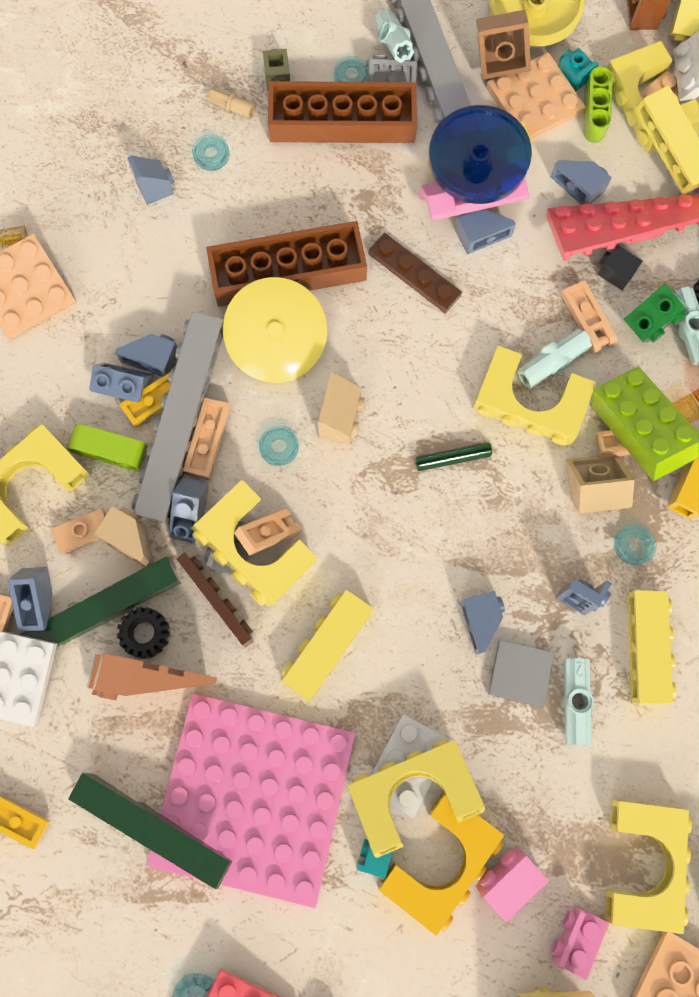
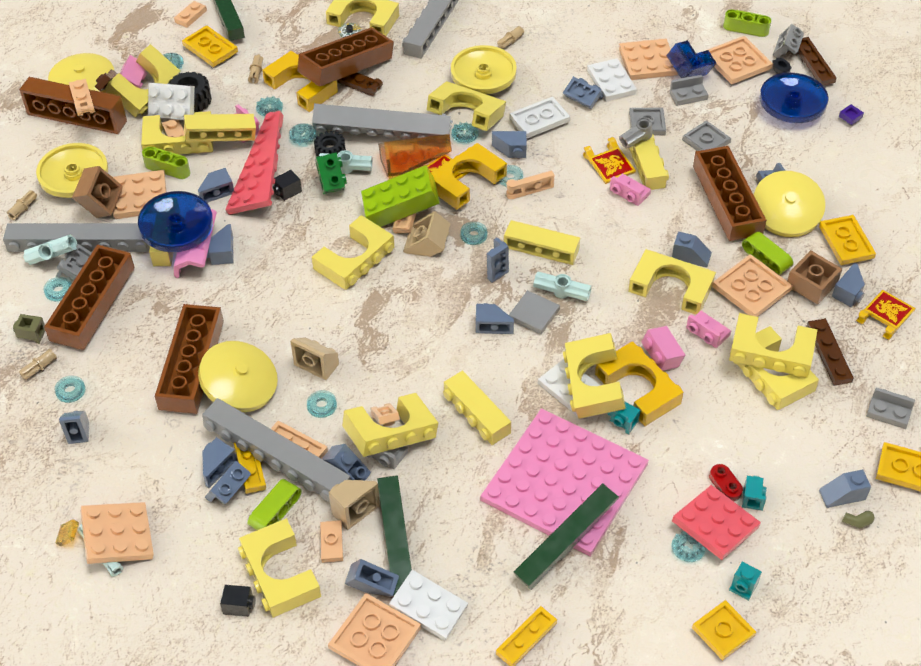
camera: 70 degrees left, 25 degrees down
nougat wedge [87,653,217,701] -> none
black tyre [117,607,170,658] -> none
reddish brown plate [177,553,253,648] -> none
reddish brown plate [368,232,462,314] -> none
dark green axle [415,442,492,471] -> none
light aqua piece [516,328,592,389] -> none
teal brick [558,47,599,92] -> none
light nougat plate [561,280,617,354] -> none

